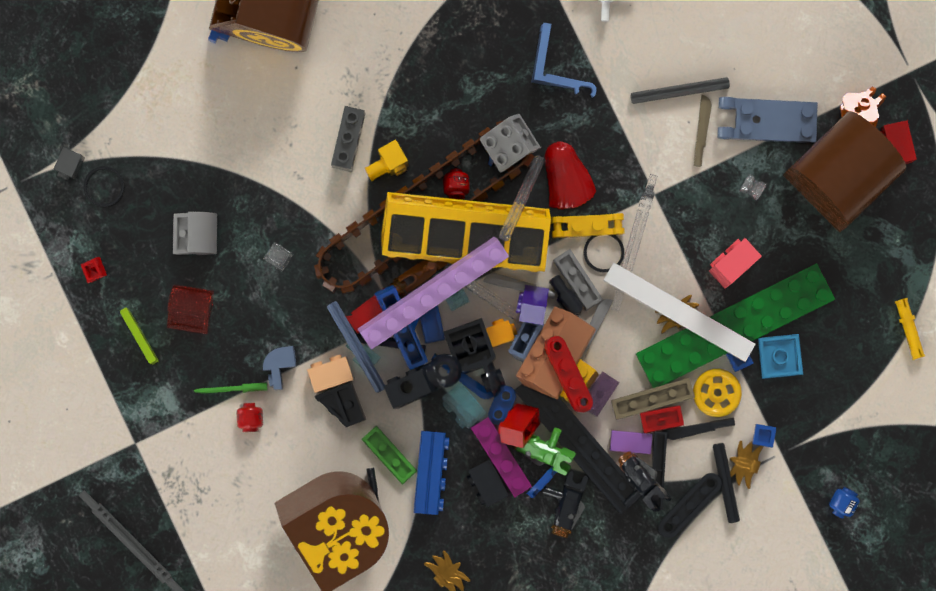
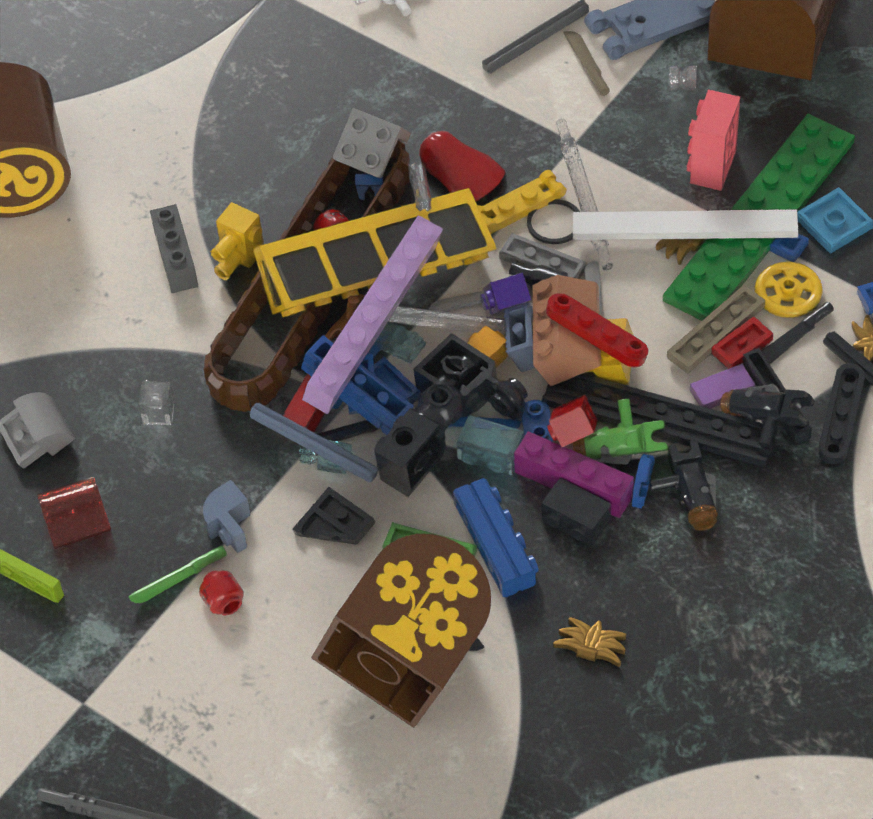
camera: 25 degrees left, 30 degrees down
light nougat brick [307,355,354,394] -> none
medium blue hinge [532,23,596,98] -> none
clear purple brick [581,371,620,417] -> none

